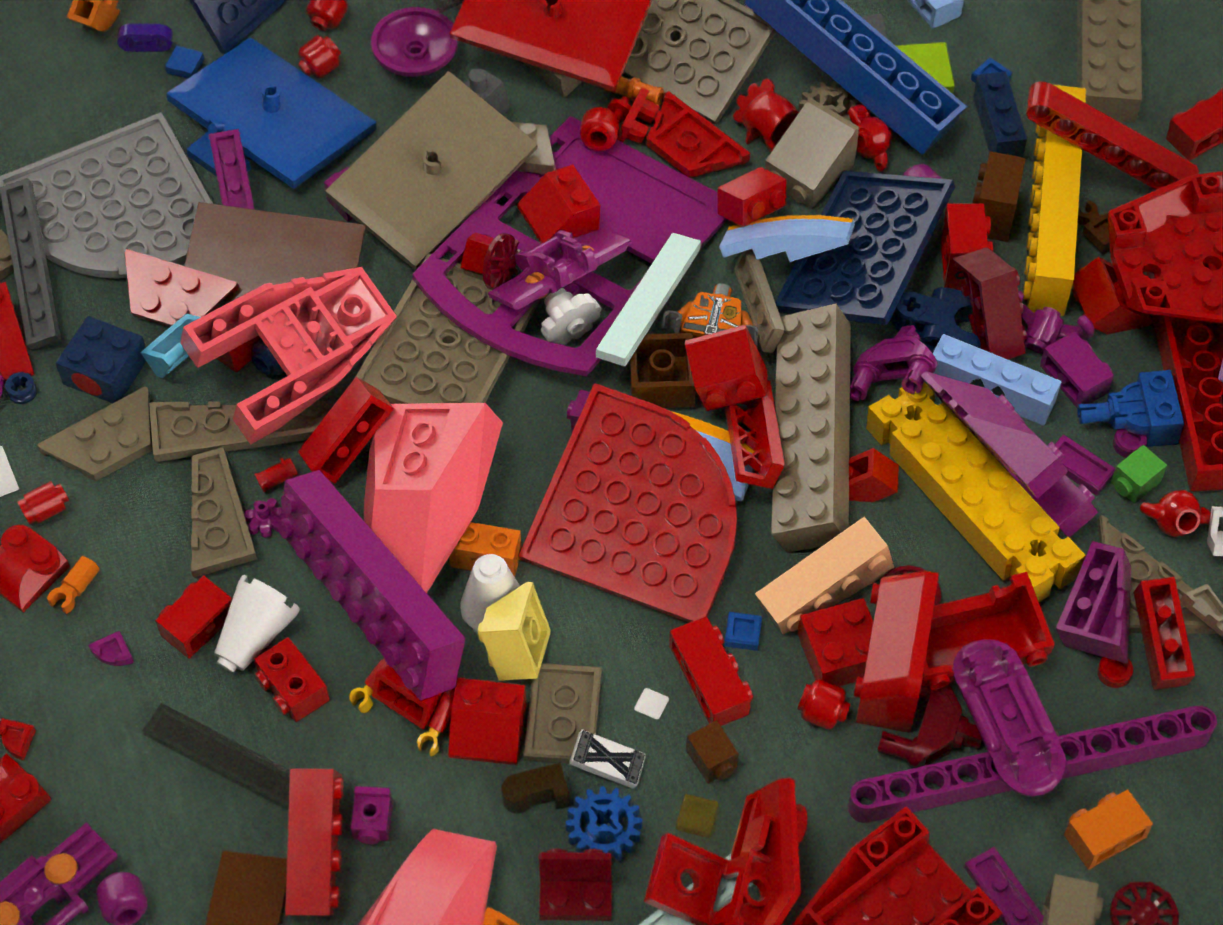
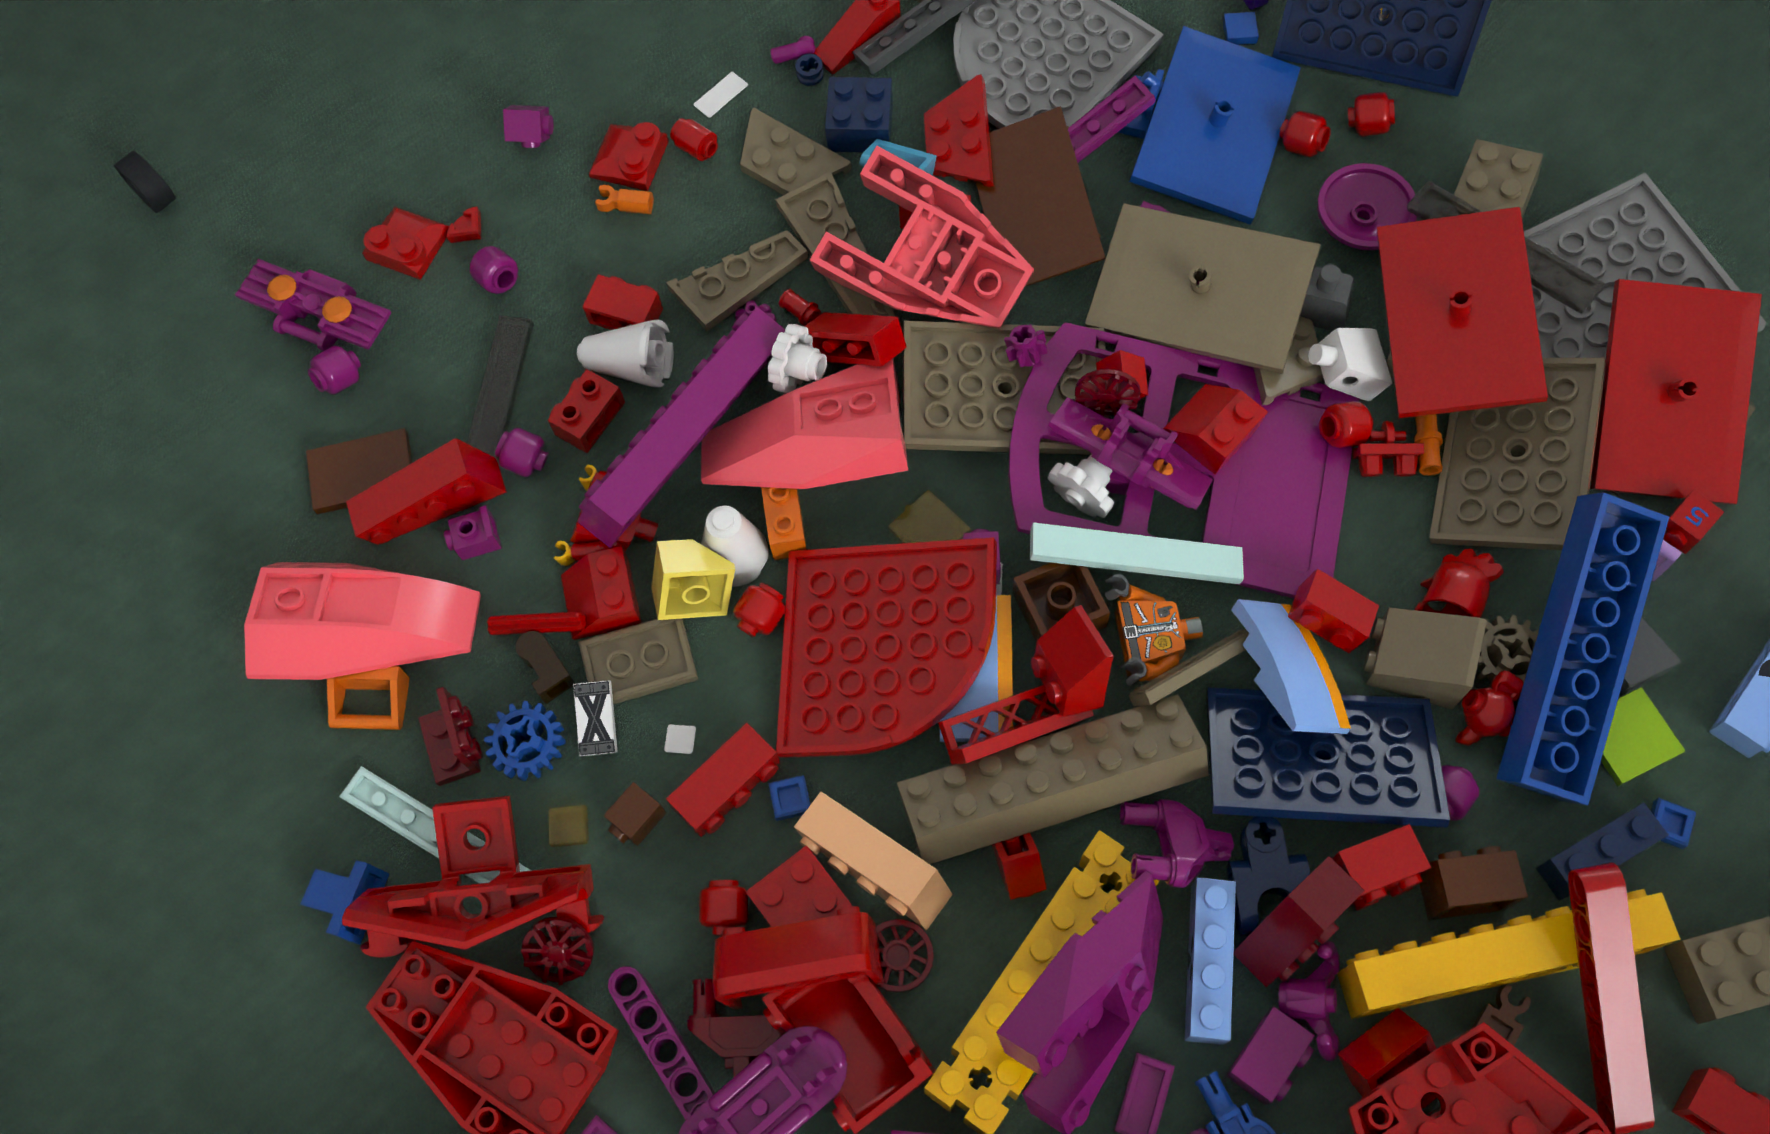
camera: 75 degrees right, 10 degrees up
magenta tile [88,631,134,666] -> none
red wing [647,91,750,178] -> none
none -> magenta head [469,246,519,294]
none -> red axle [487,611,586,635]
none -> magenta head [495,427,549,477]
none -> dark red wheel [521,917,594,985]
none -> red head [733,583,786,637]
none -> white plant [768,324,827,393]
none -> clear yellow piece [888,490,971,543]
none -> magenta gear [1004,324,1048,367]
none -> white torso [1308,328,1393,401]

